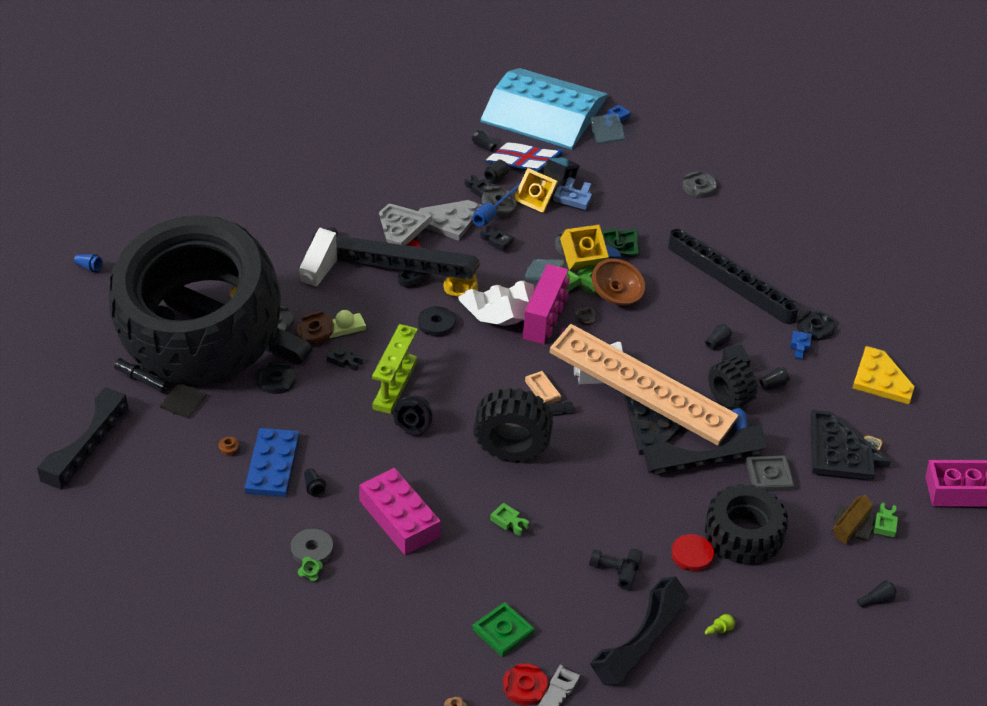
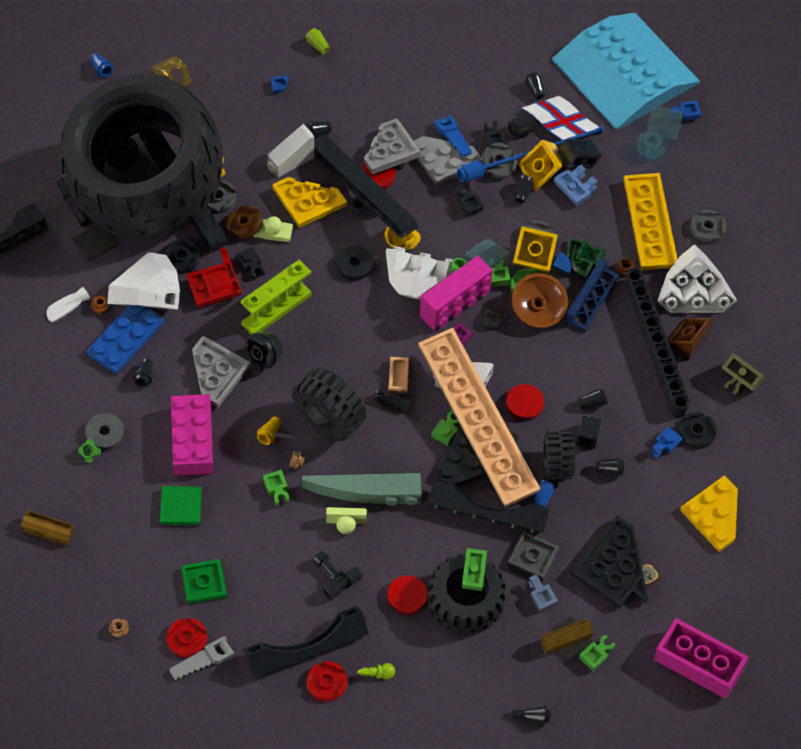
camera: 30 degrees right, 15 degrees up
none -> pearl gold piece [20,510,75,546]
none -> white piece [47,287,90,323]
none -> white brick [107,252,180,310]
none -> green tile [160,486,202,525]
none -> red piece [186,247,242,308]
none -> light grey plate [192,336,251,408]
none -> yellow cone [257,417,282,445]
none -> blue tile [271,76,289,95]
none -> yellow plate [272,177,347,228]
none -> medium nougat plate [289,451,305,470]
none -> sand green slope [302,473,422,506]
none -> lime cone [305,28,330,54]
none -> red tile [306,661,348,702]
none -> yellowish green tile [326,507,367,534]
none -> bright green plate [431,411,460,446]
none -> blue piece [434,115,472,157]
none -> bright green plate [450,258,467,273]
none -> bright green plate [462,548,487,591]
none -> red tile [506,384,544,420]
none -> black cone [515,175,534,203]
none -> sand blue plate [528,575,558,612]
none -> dark blue fence [566,259,619,332]
none -> reddish brown plate [616,257,635,275]
none -> yellow plate [623,173,678,270]
none -> clear light blue gear [637,130,667,161]
none -> white brick [658,245,737,313]
none -> reddish brown slope [668,318,713,360]
none -> olive brick [722,353,766,396]

